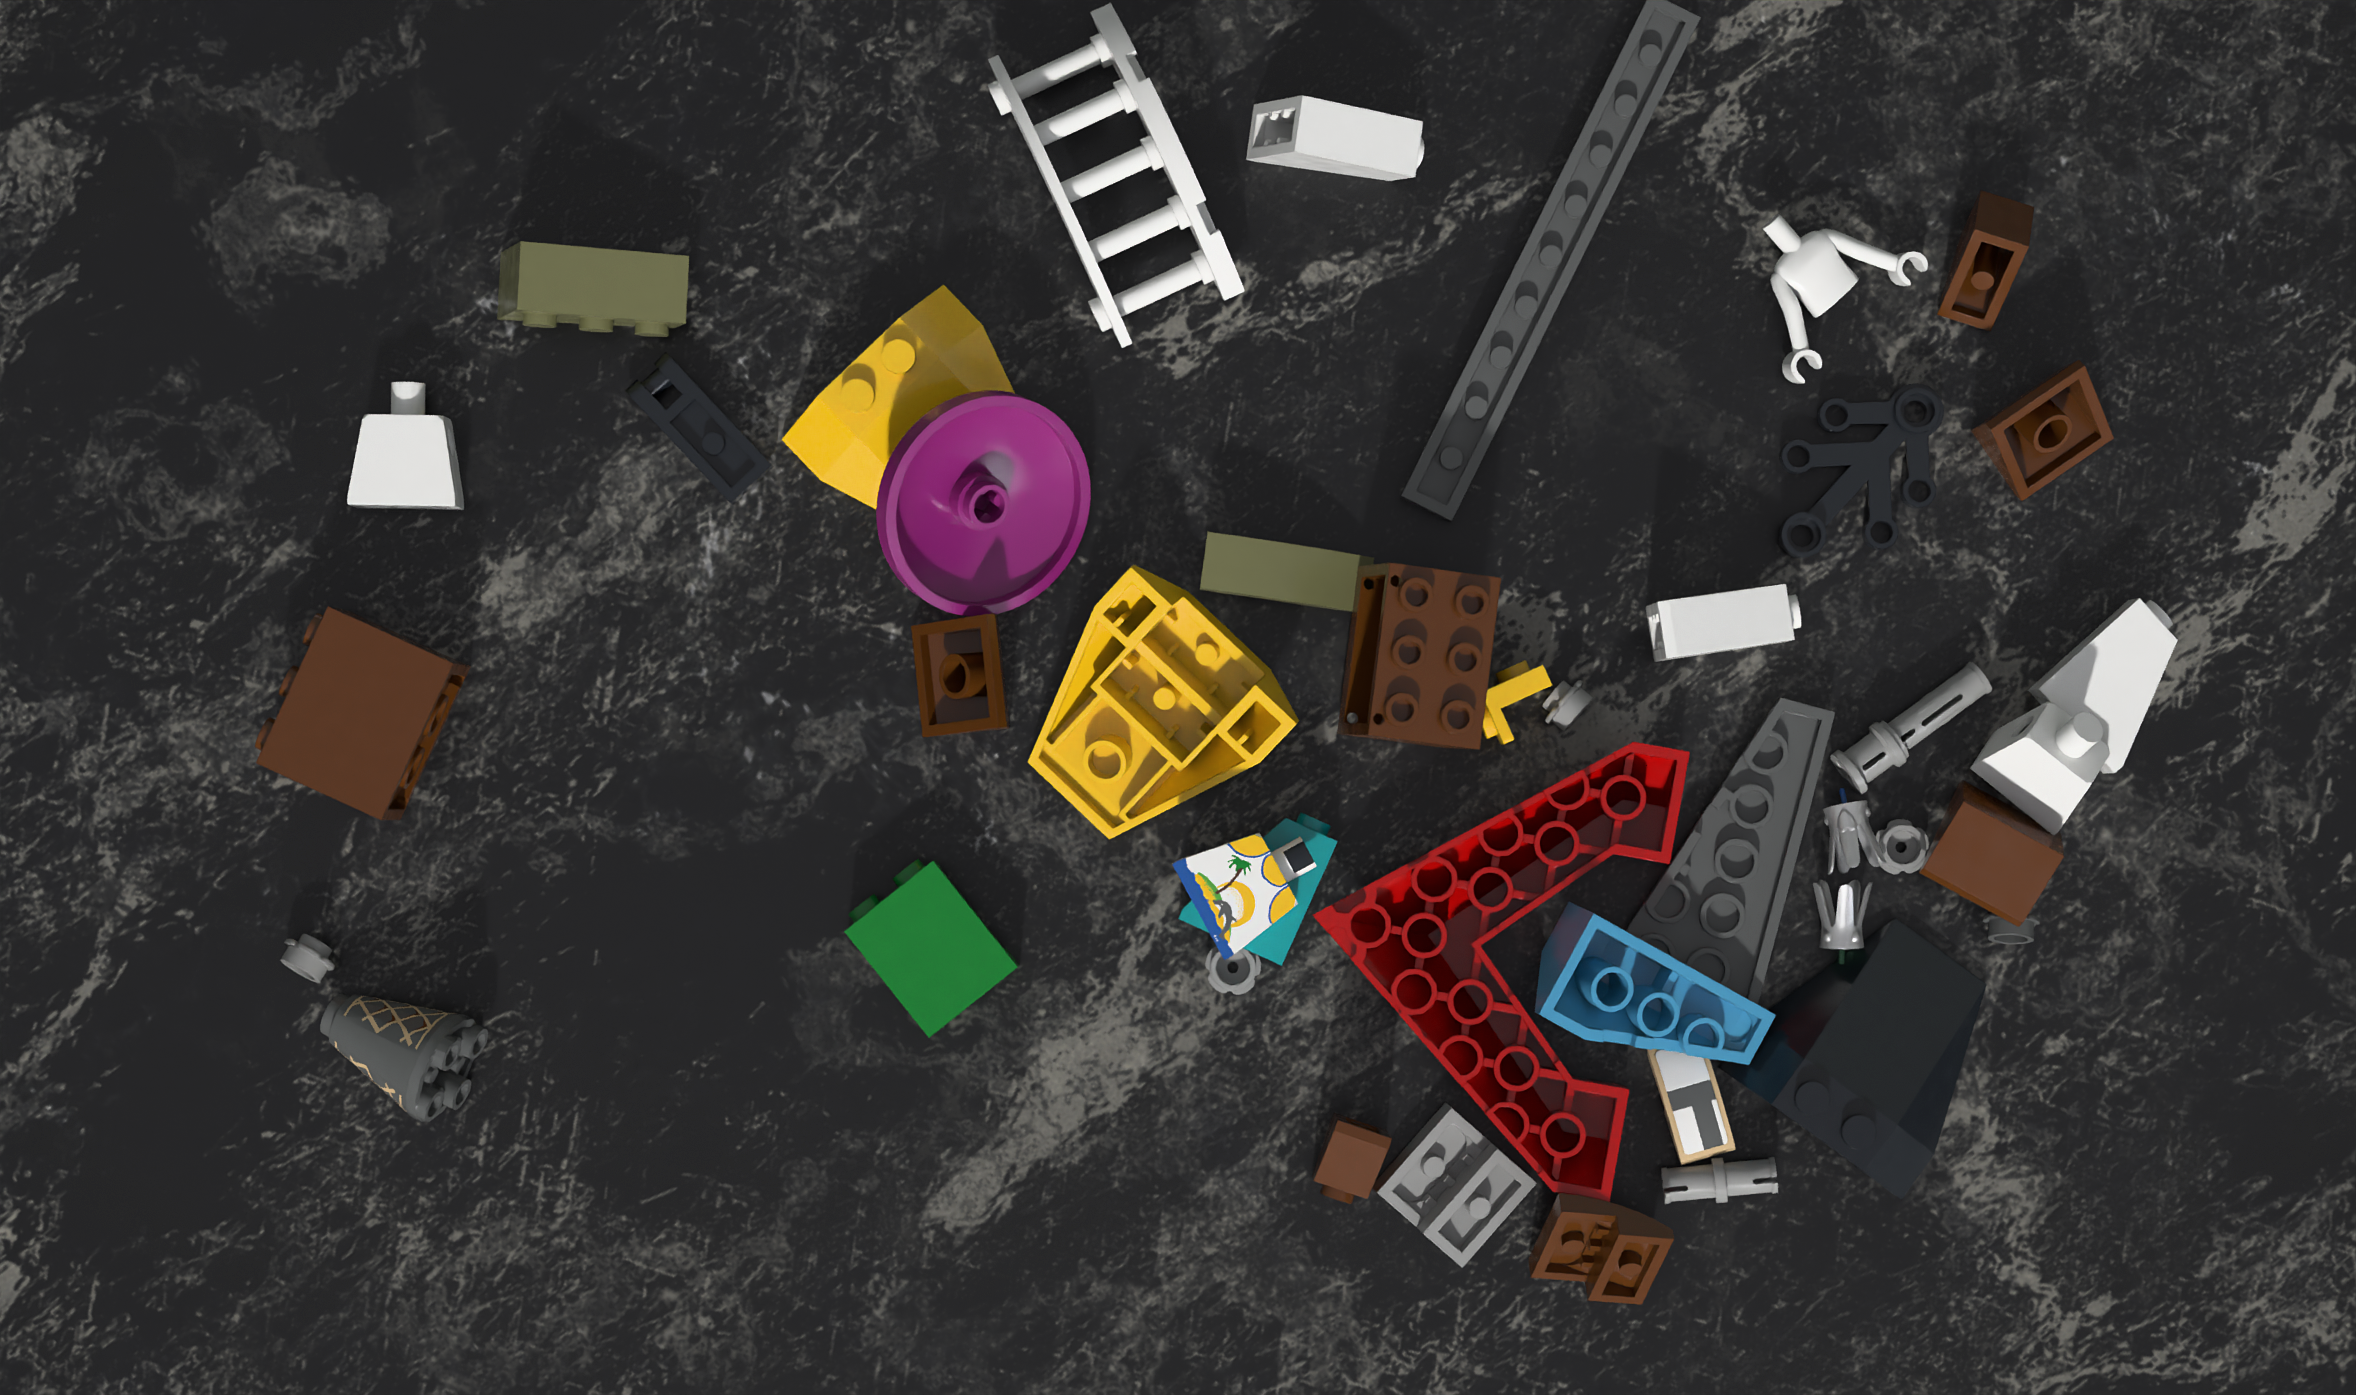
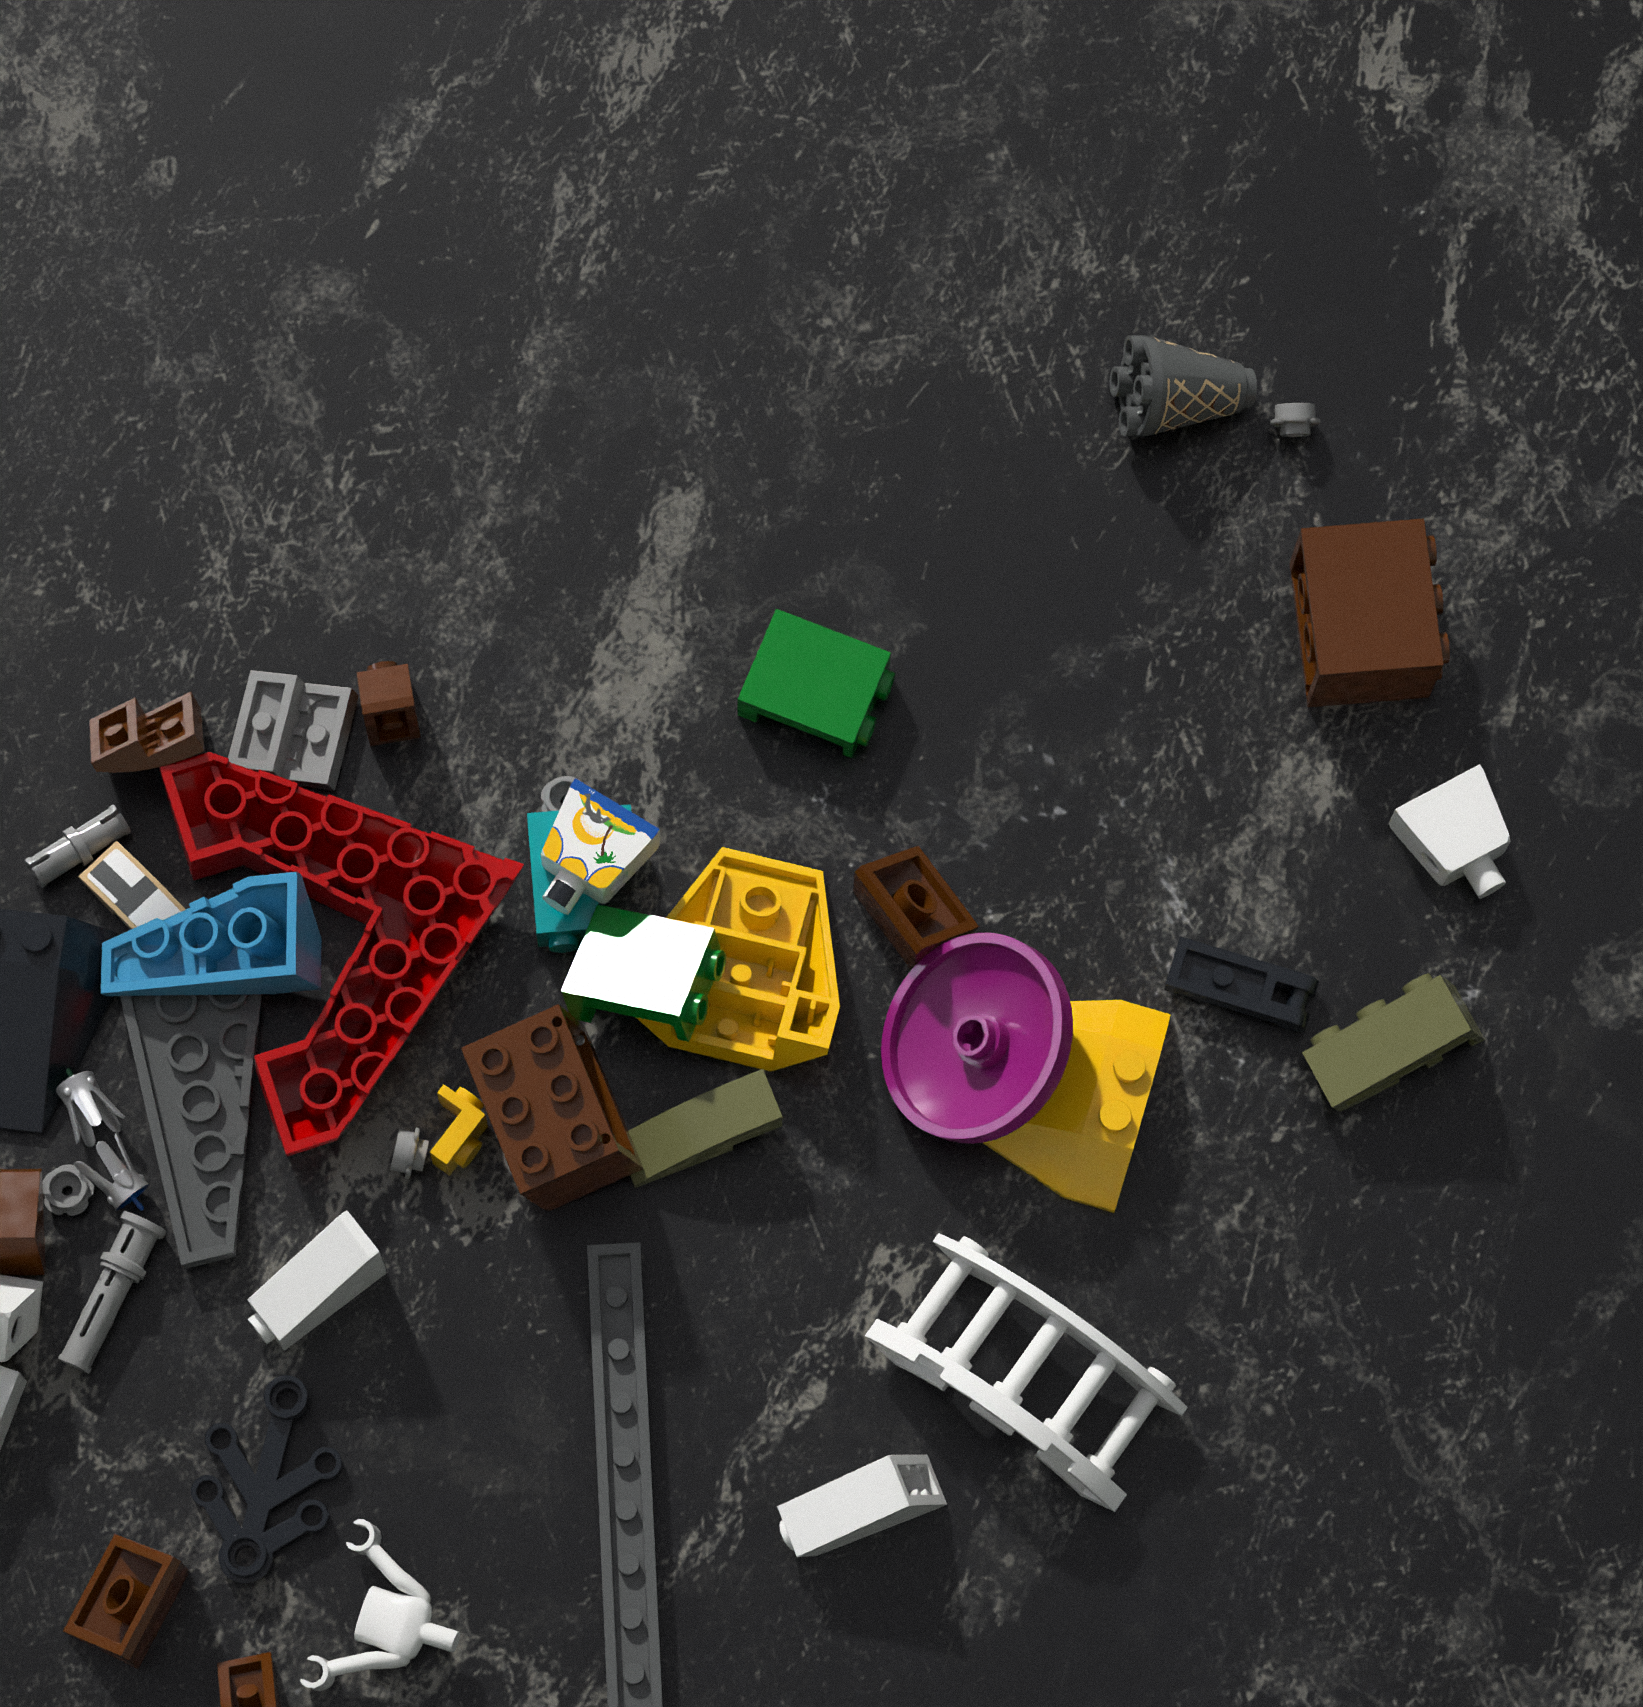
camera: 150 degrees right, 15 degrees down
none -> panel [561,904,726,1042]

